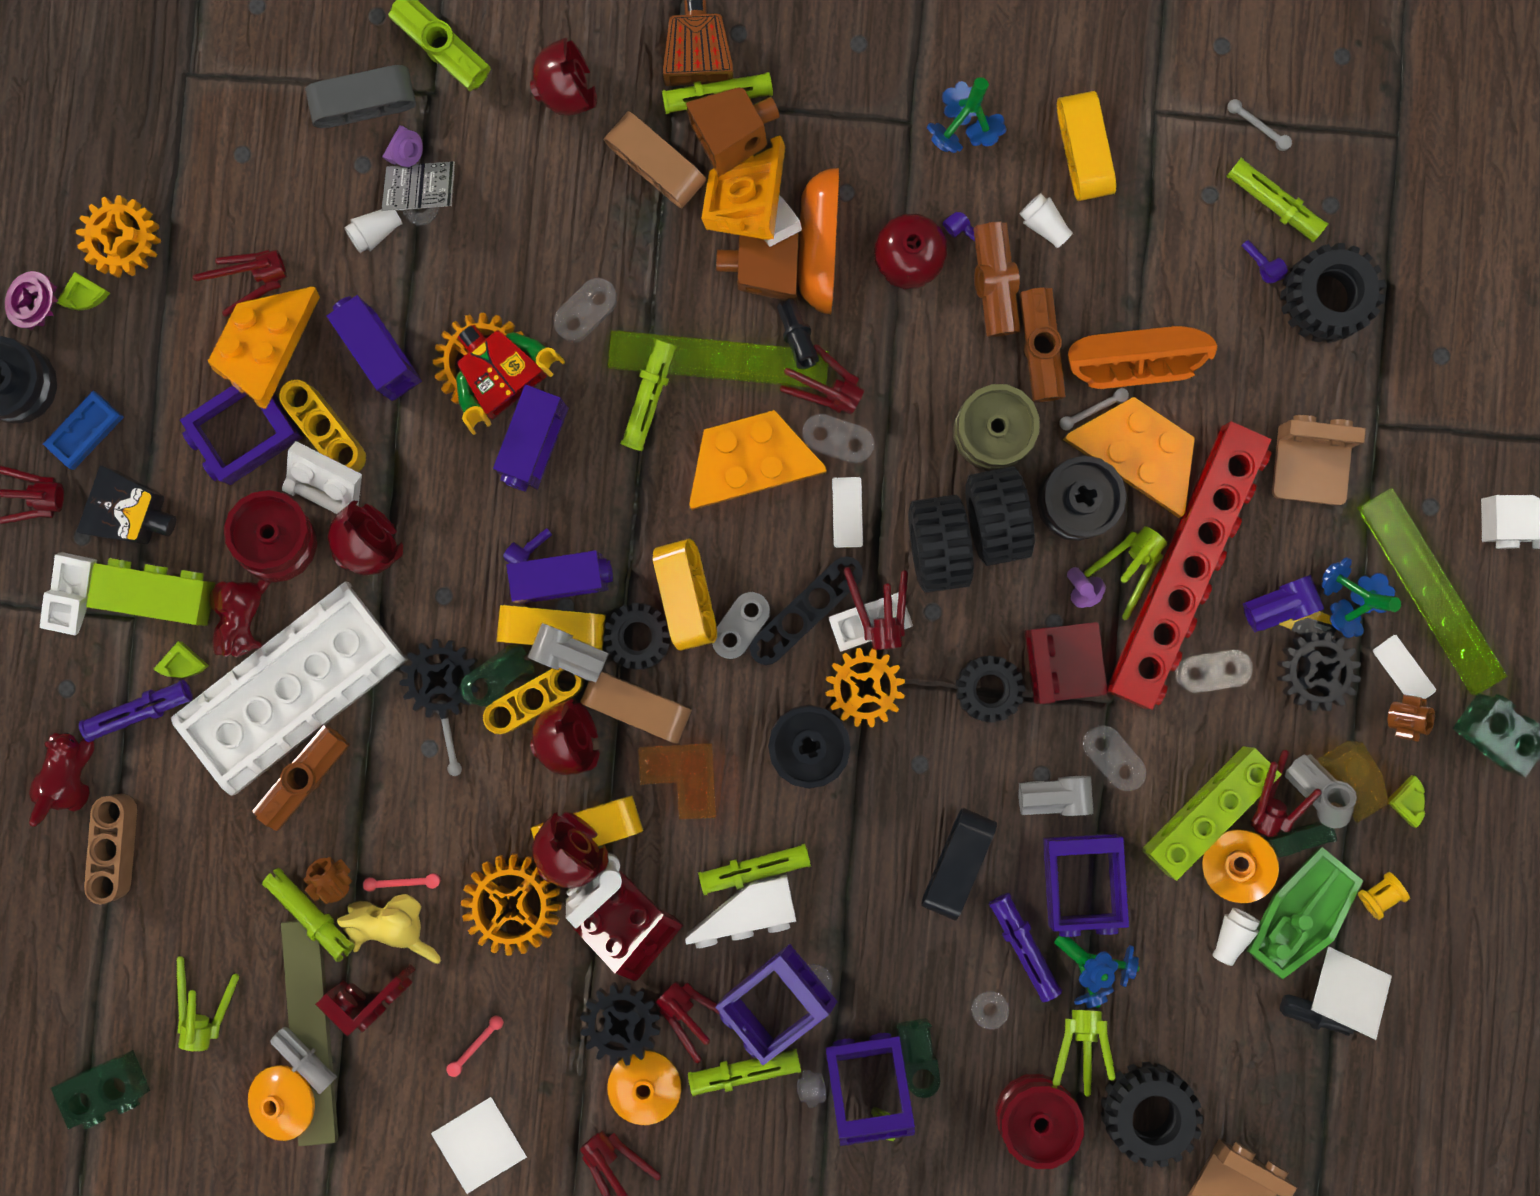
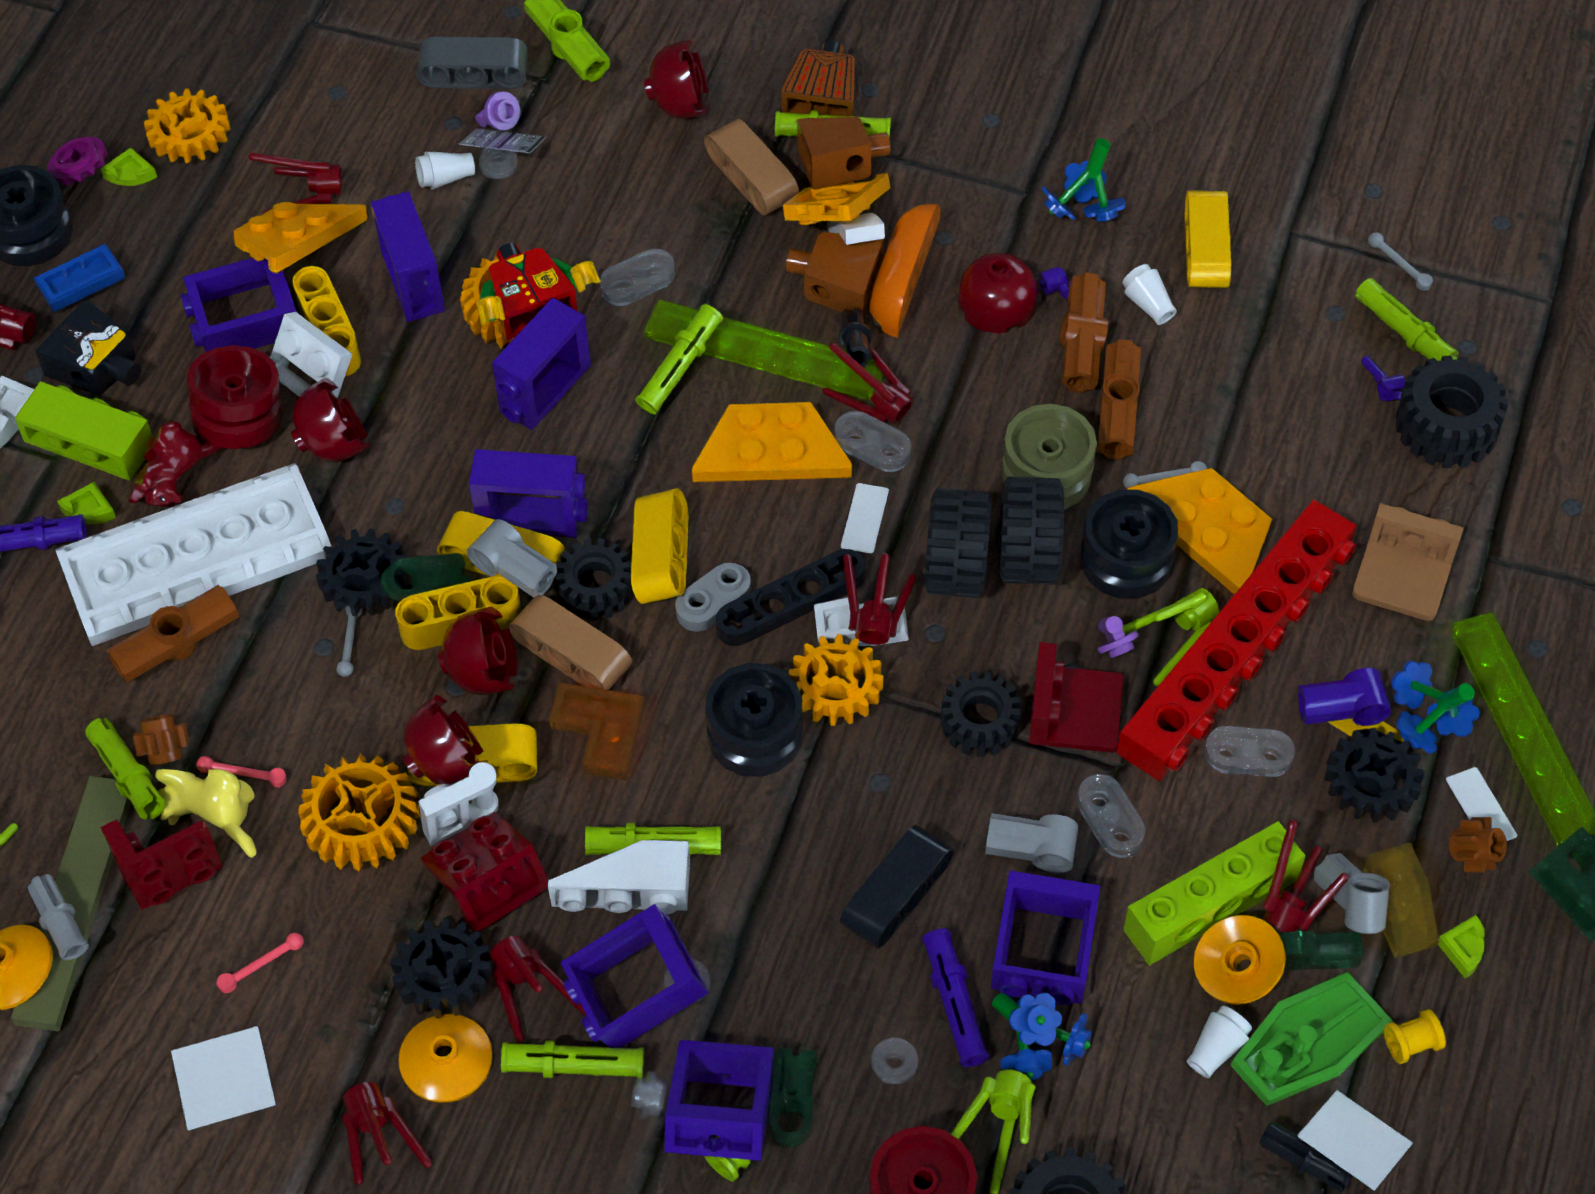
camera: 15 degrees right, 30 degrees down
orange brick [1068,326,1218,389] -> none

